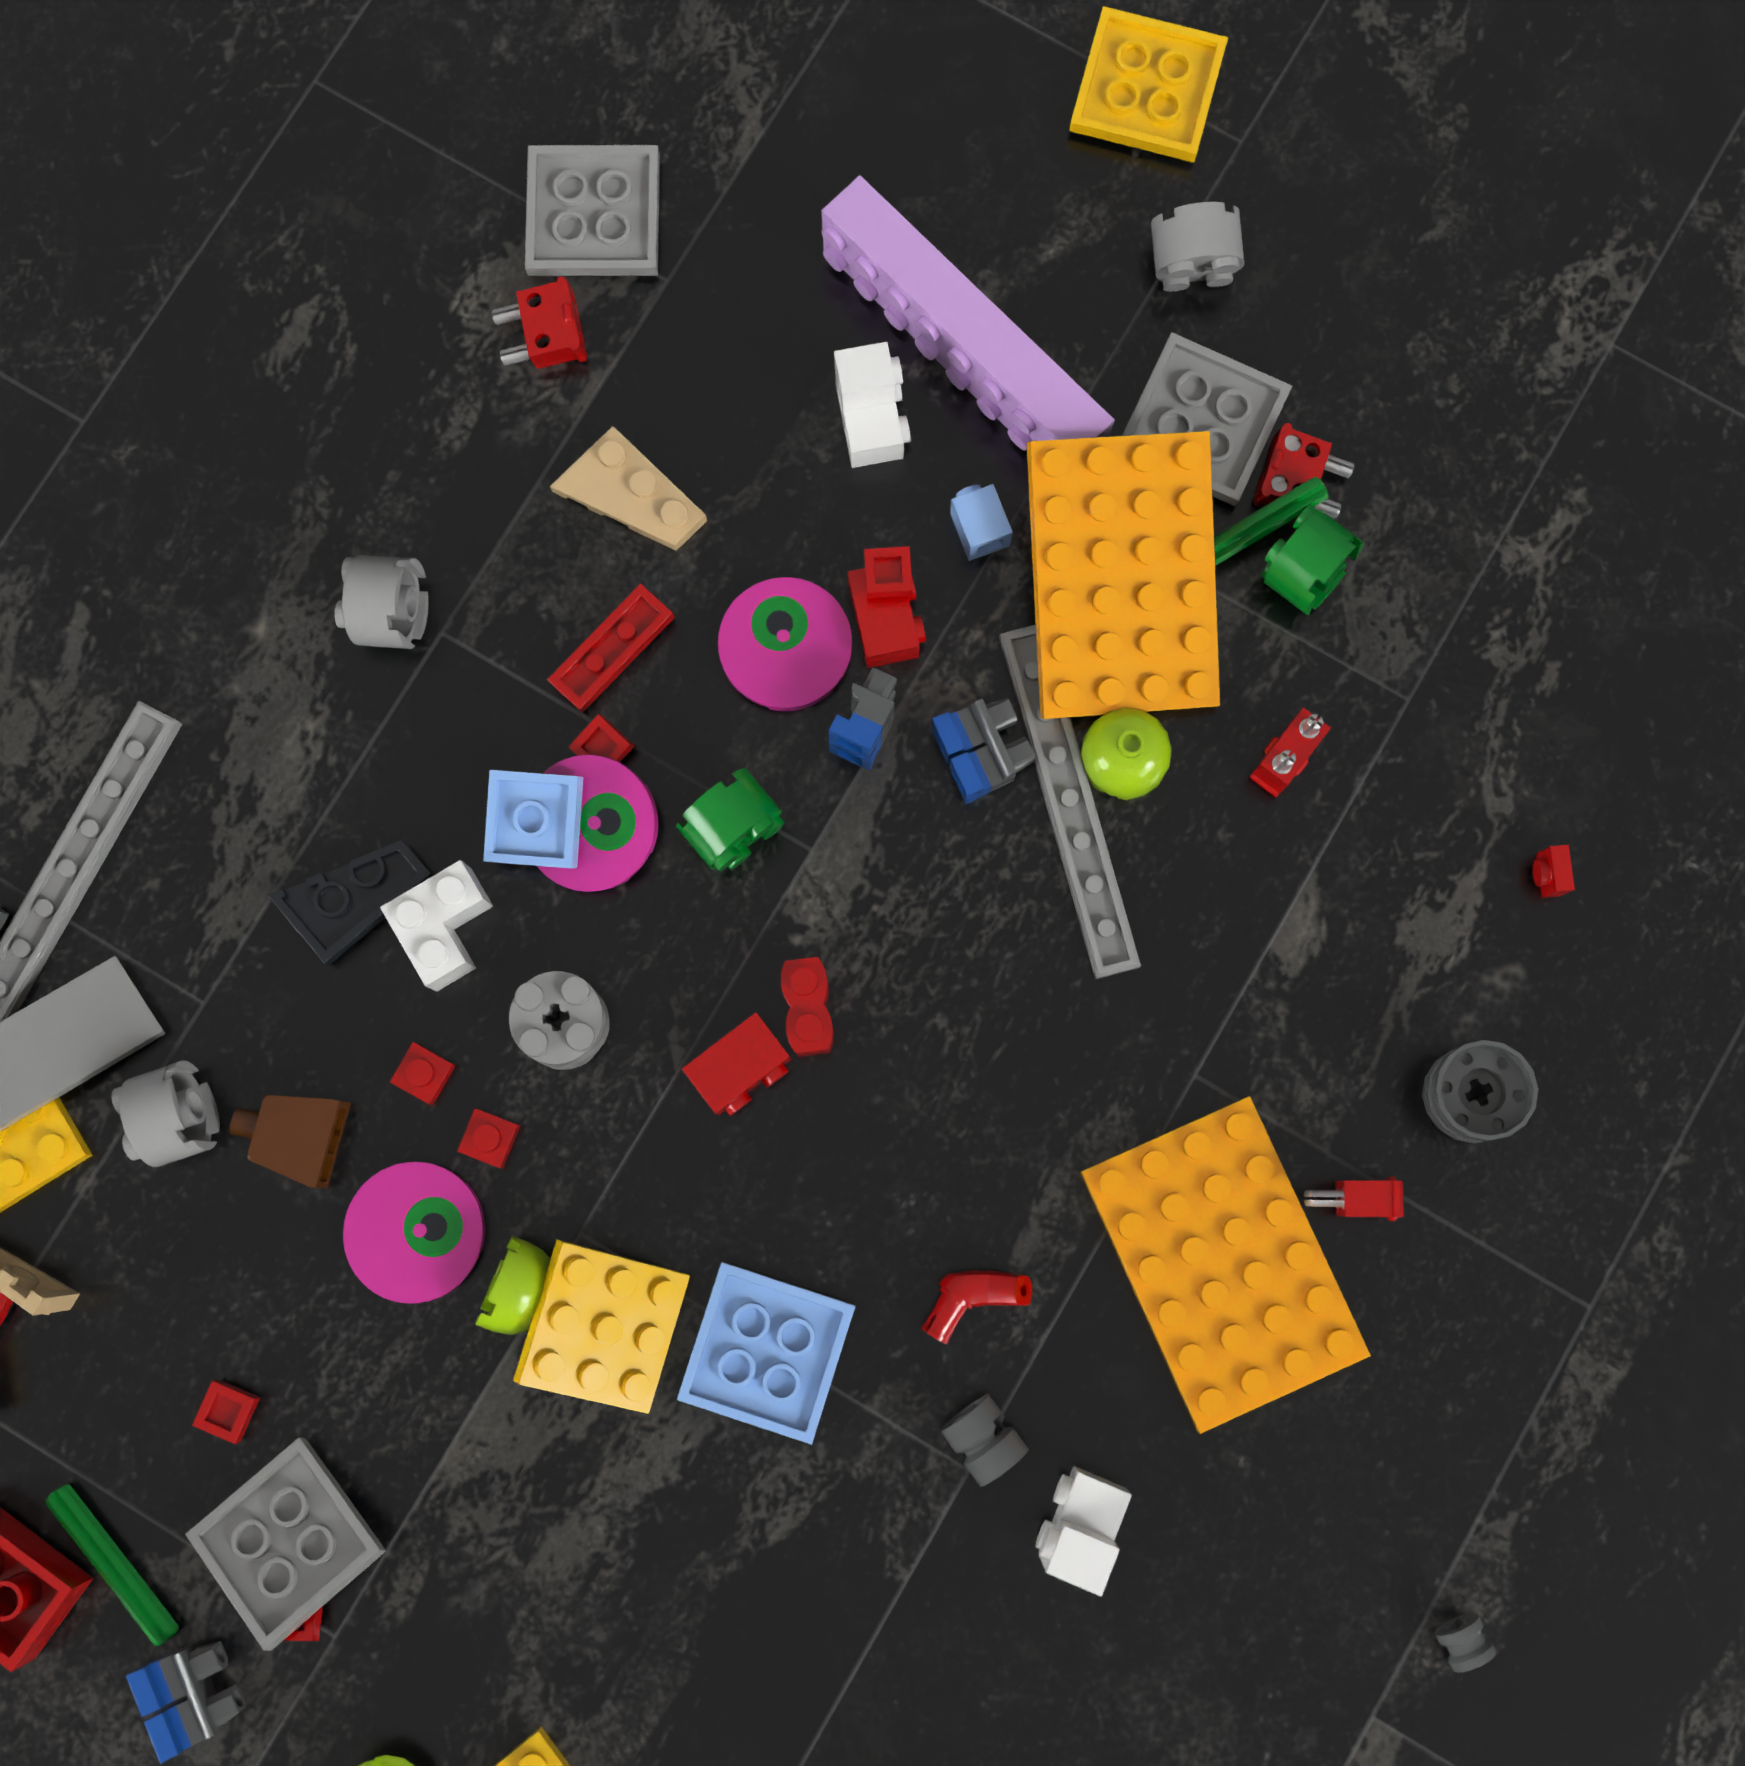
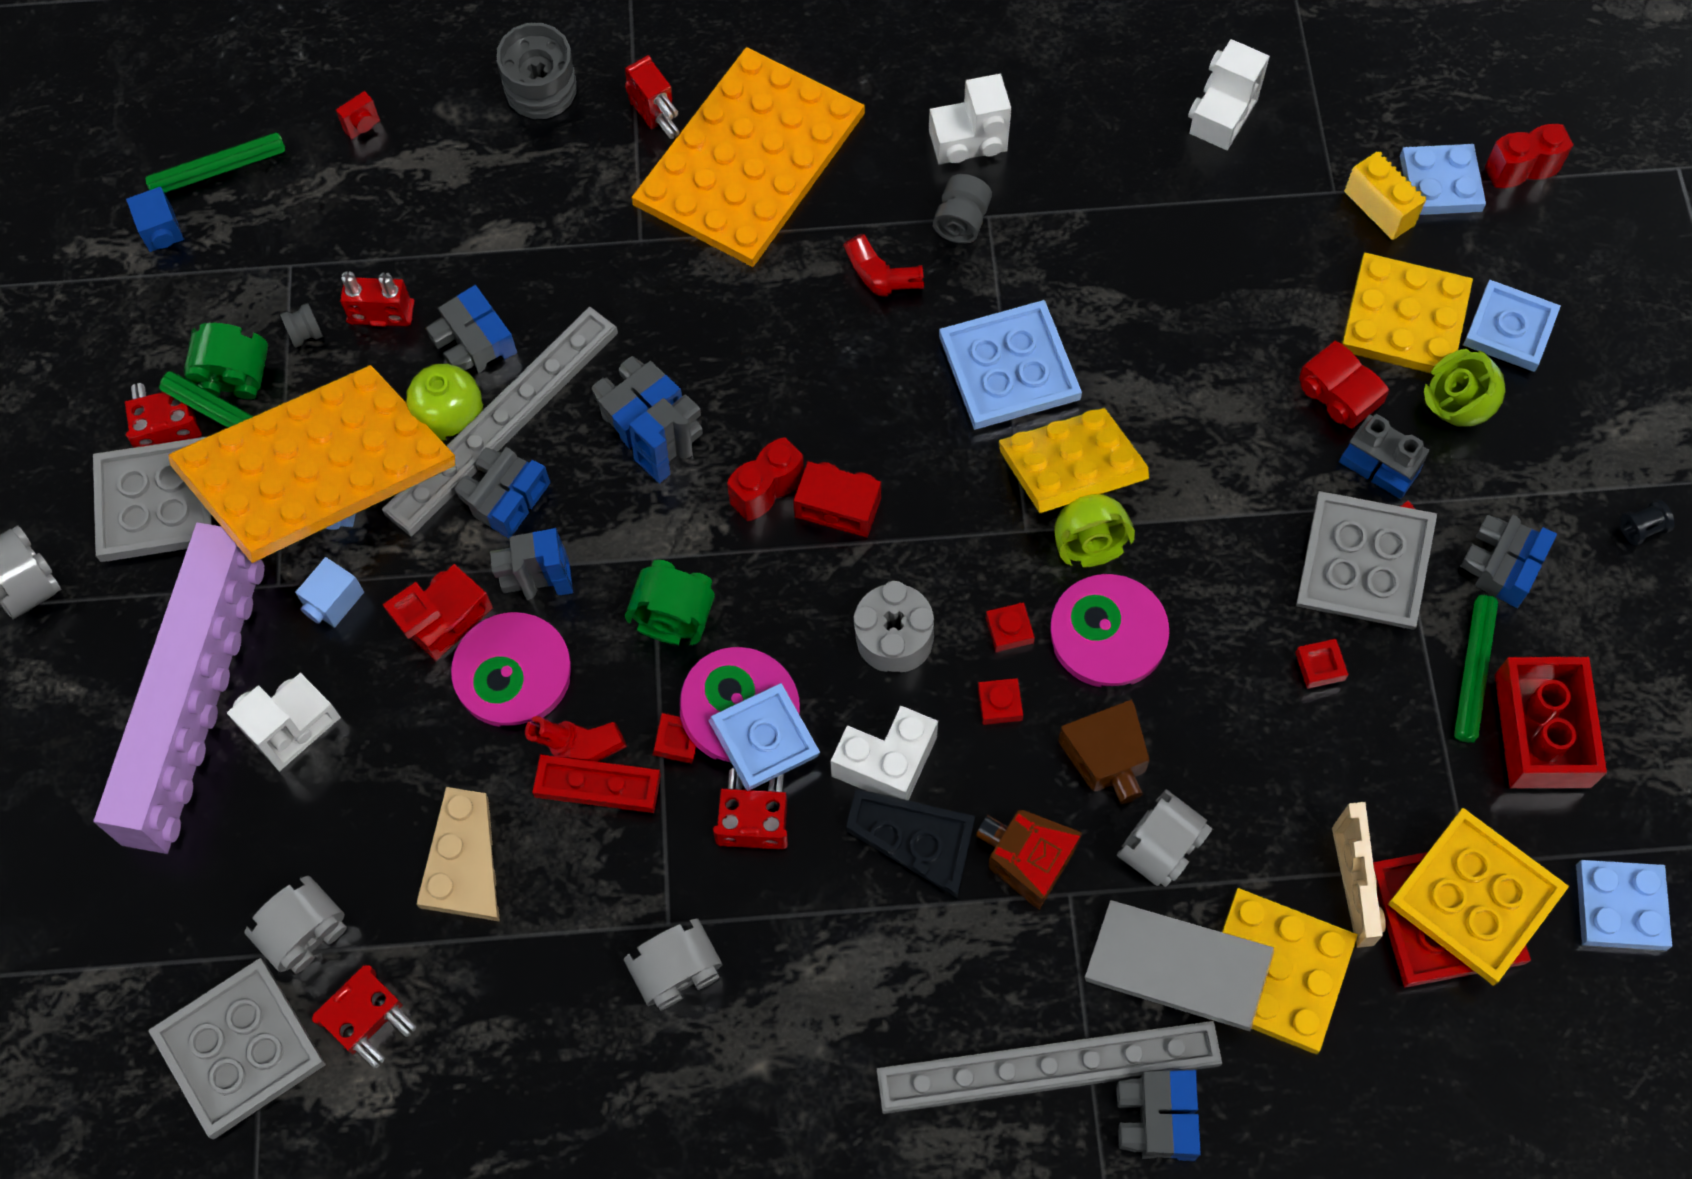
camera: 125 degrees left, 15 degrees down
none -> blue brick [126,186,184,252]
none -> green axle [145,132,285,193]
none -> light grey brick [244,876,347,974]
none -> dark grey wheel [280,303,323,348]
none -> dark grey hips [426,285,517,374]
none -> red arm [525,716,627,762]
none -> hips [591,356,682,449]
none -> hips [629,395,703,484]
none -> red piece [713,768,788,849]
none -> torso [976,810,1082,910]
none -> red brick [1299,341,1389,429]
none -> dark grey hips [1339,414,1429,499]

